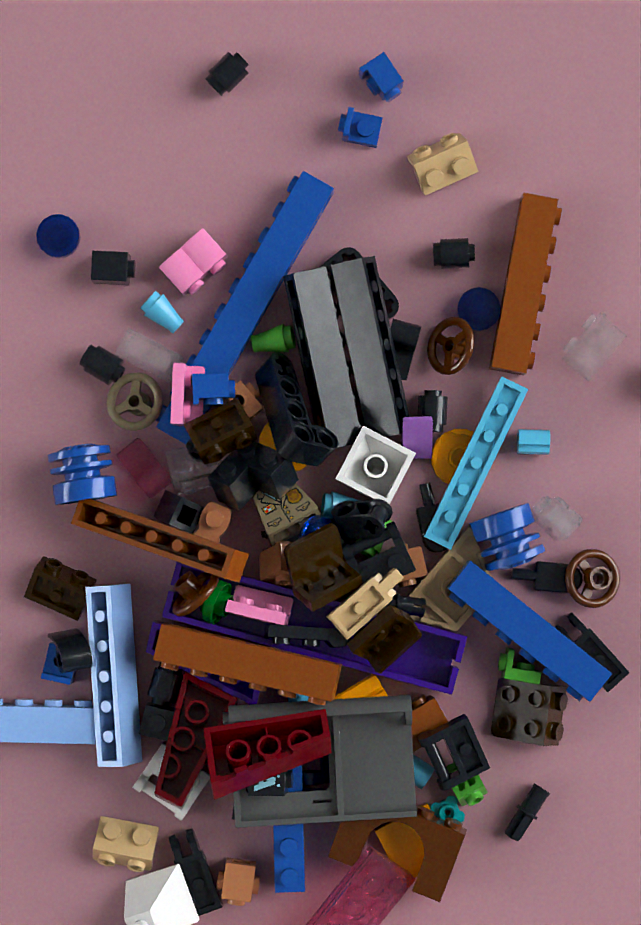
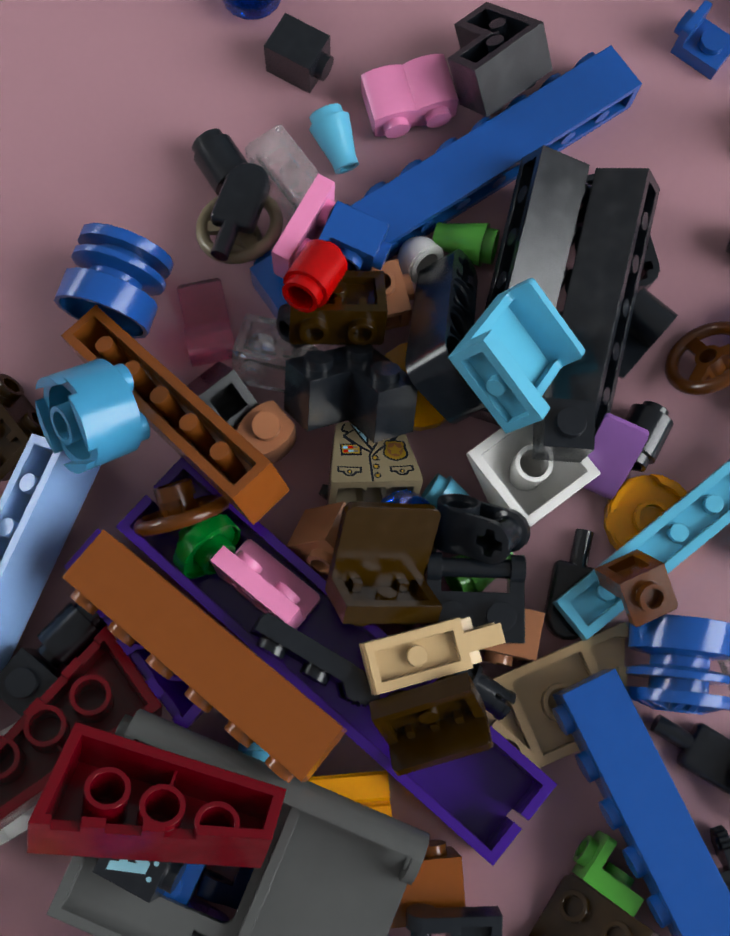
camera: 20 degrees right, 10 degrees down
none -> dark azure brick [35,359,150,474]
none -> black piece [210,163,270,261]
none -> red brick [282,239,348,313]
none -> white piece [398,236,444,283]
none -> black brick [447,2,553,117]
none -> medium azure panel [448,278,585,434]
none -> black brick [532,398,595,463]
none -> reddish brown bracket [595,549,678,627]

